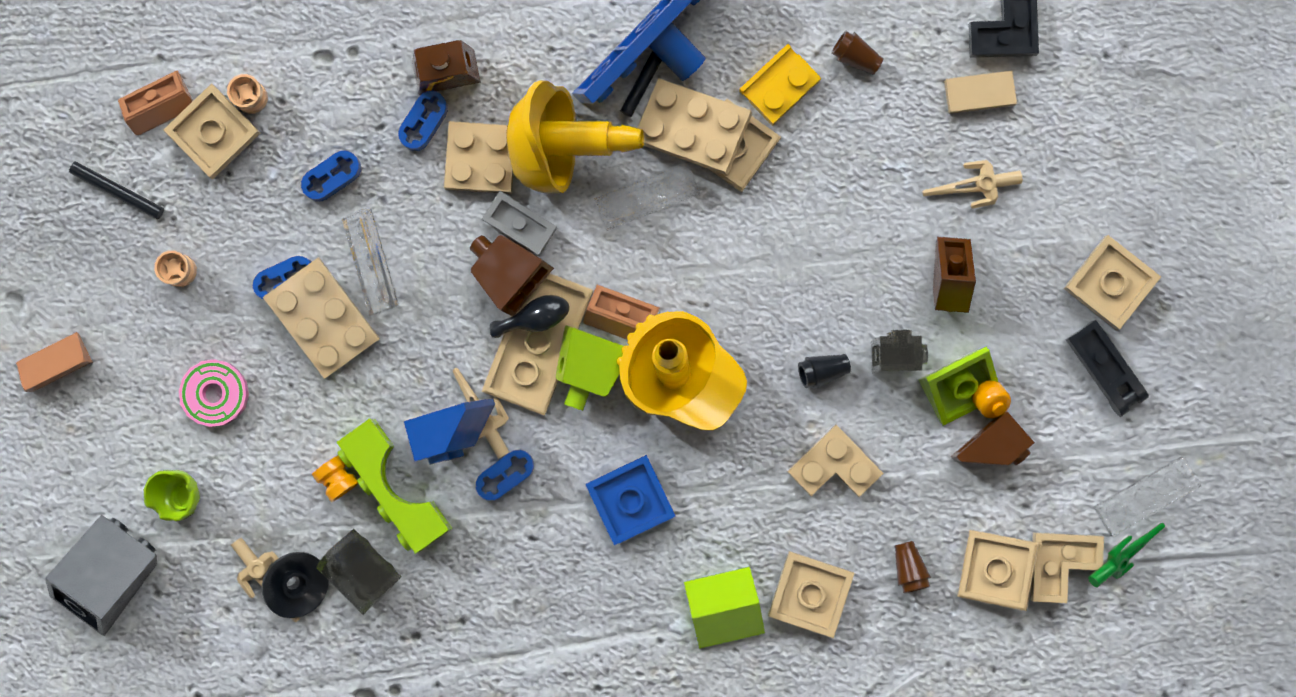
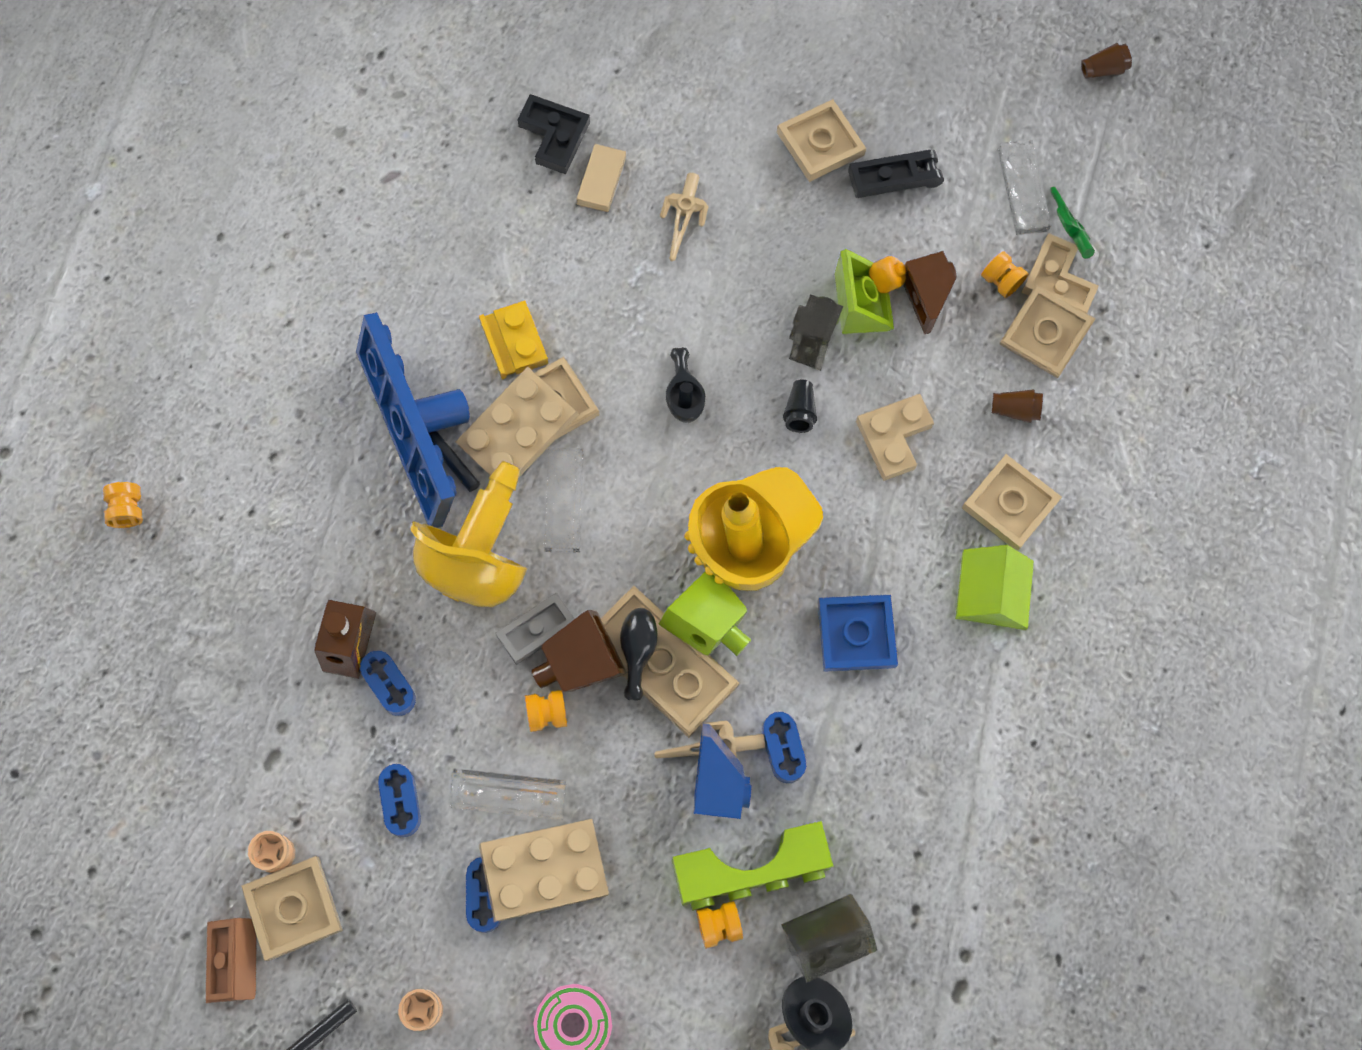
camera: 75 degrees left, 15 degrees down
tan plate [444,121,513,194] -> none
nougat slope [583,284,660,339] -> none
reddish brown cone [831,31,884,75] -> none
reddish brown slope [933,236,976,313] -> none
none -> light orange wheel [525,690,568,732]
none -> black piece [666,347,706,423]
none -> light orange wheel [981,251,1029,298]

